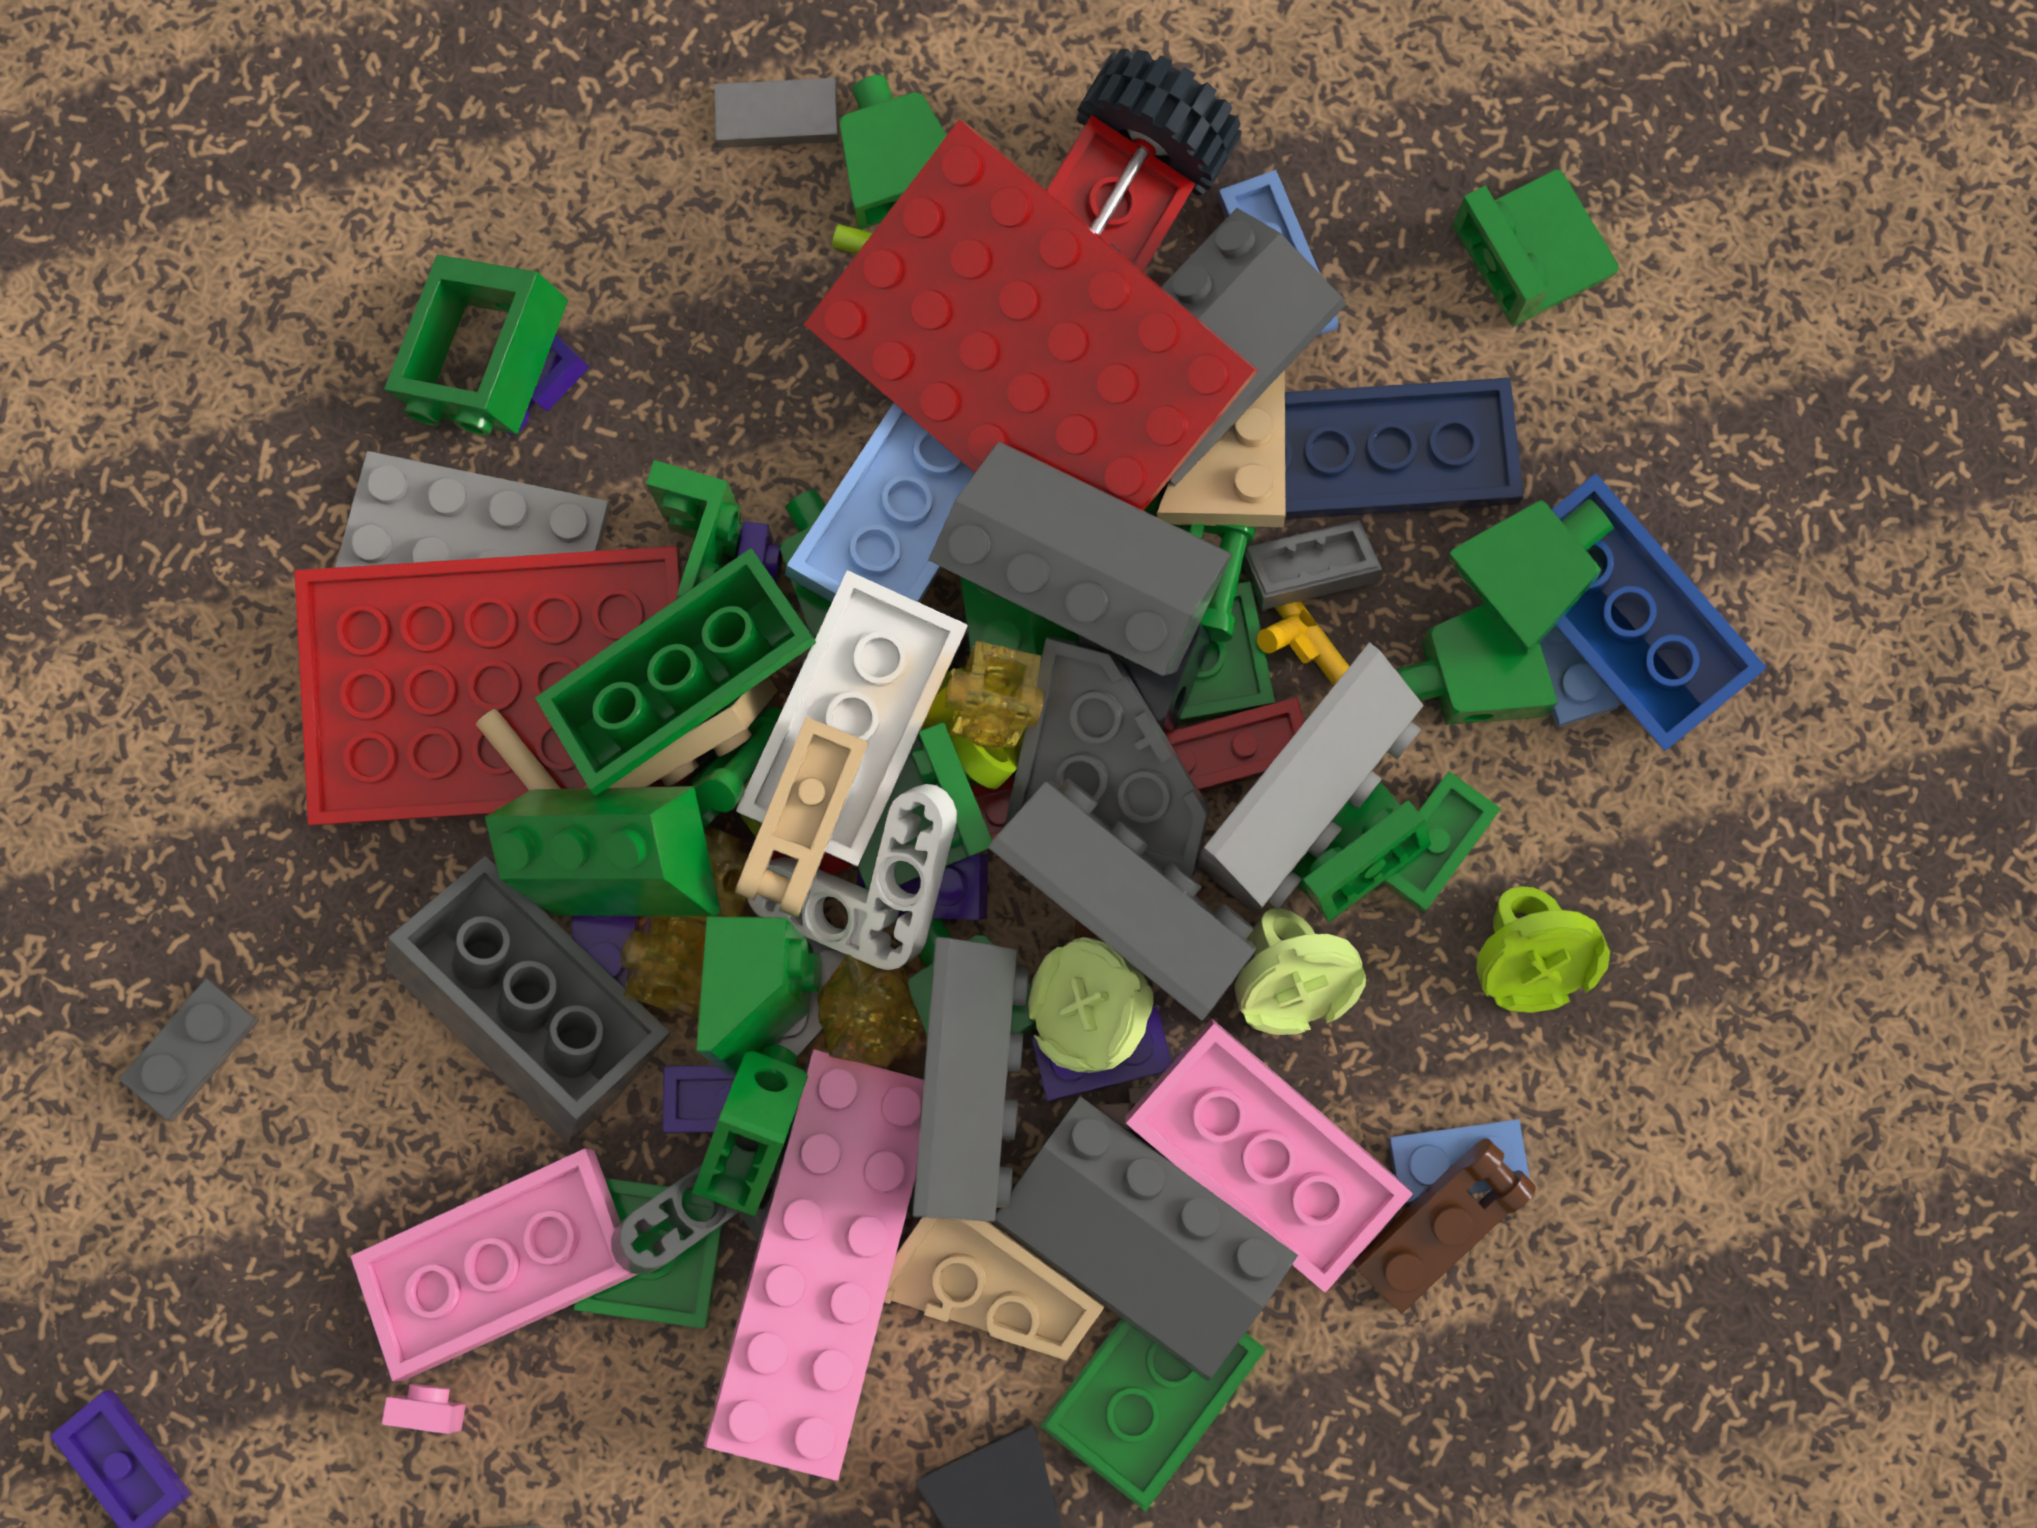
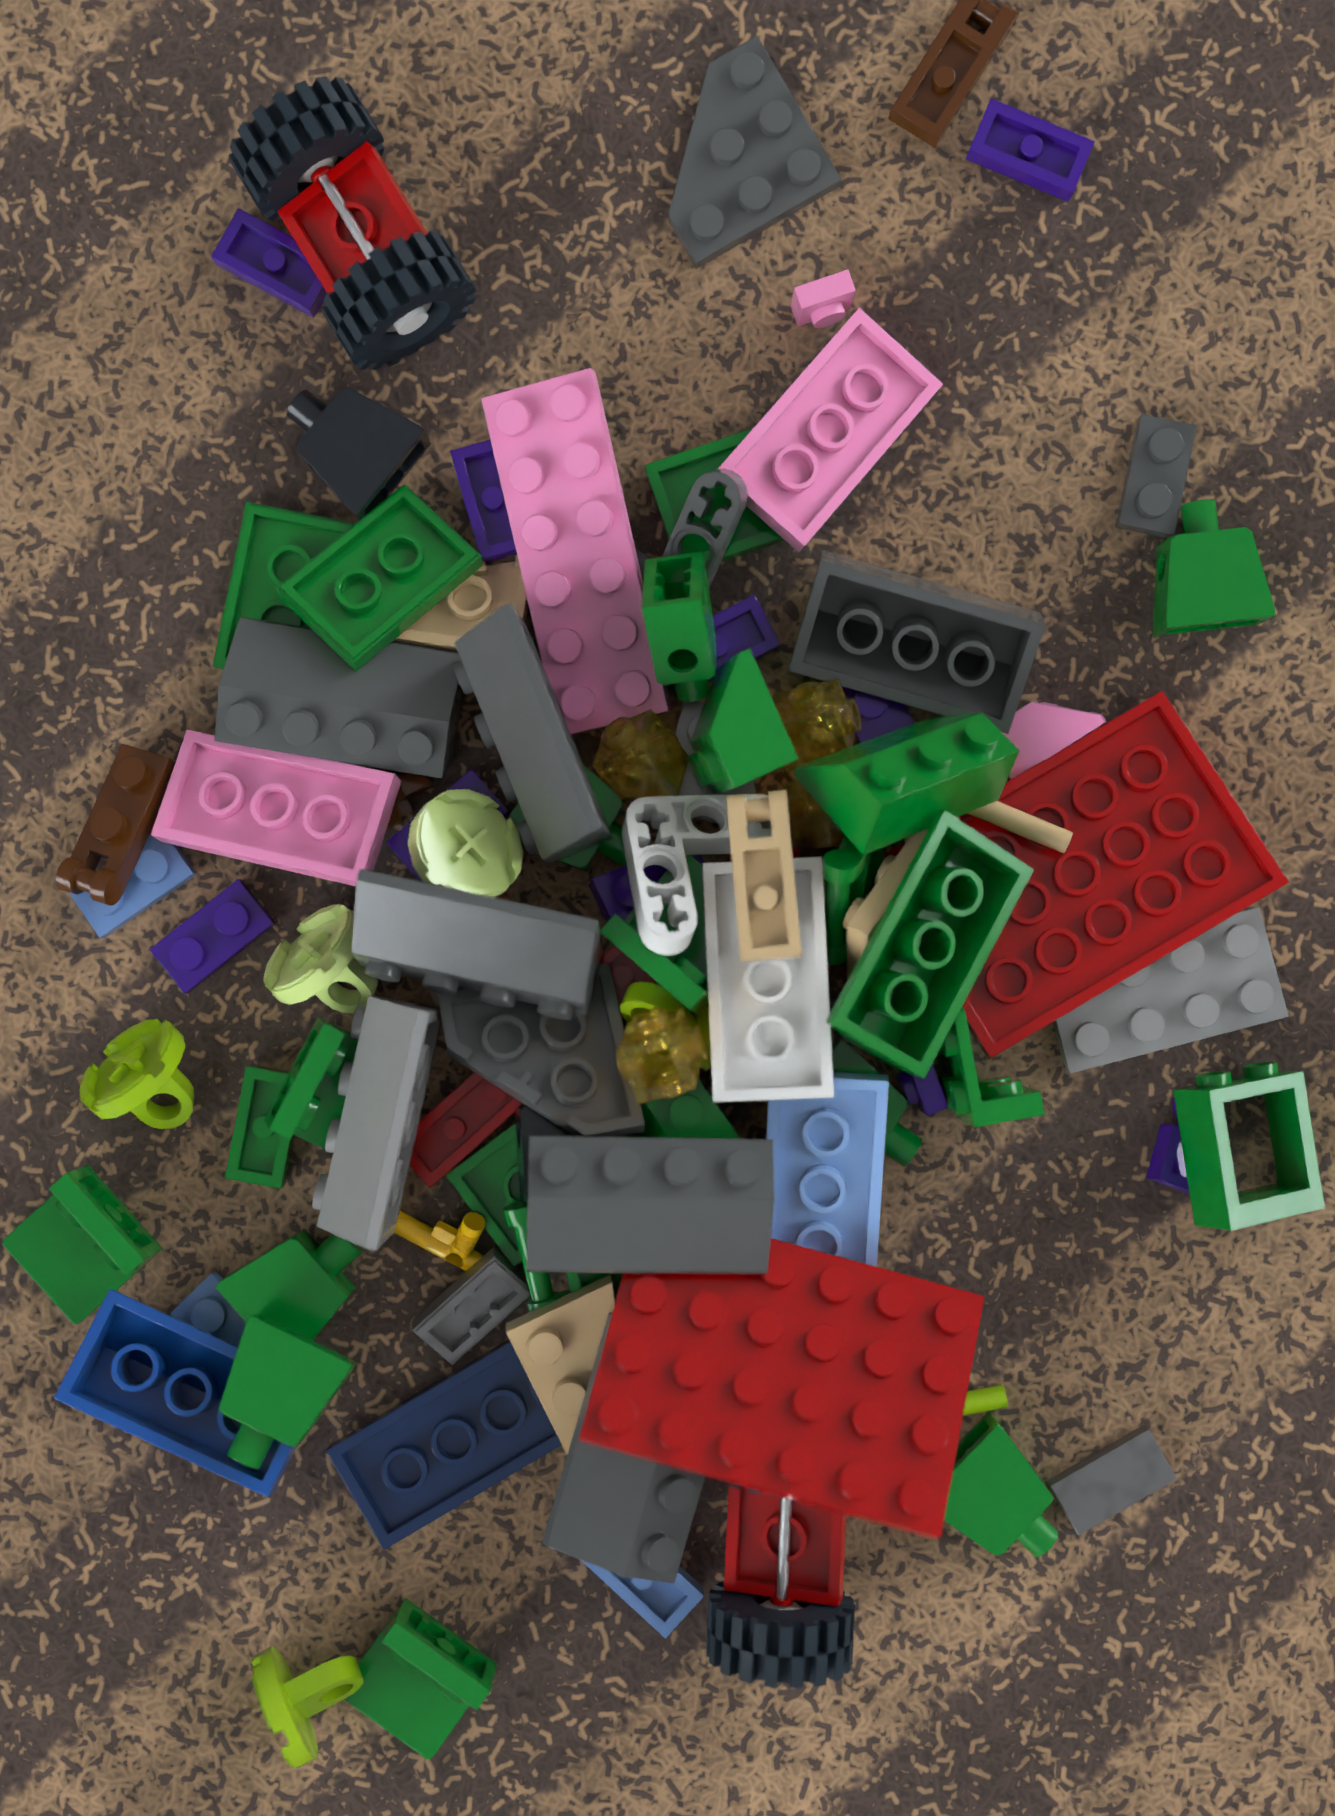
camera: 150 degrees right, 10 degrees up
none -> green bracket [2,1165,163,1325]
none -> dark purple plate [149,879,276,994]
none -> lime tile [251,1646,364,1768]
none -> green tile [276,484,483,672]
none -> dark purple plate [450,440,517,563]
none -> bright pink slope [1002,701,1106,779]
none -> green torso [1153,499,1276,637]

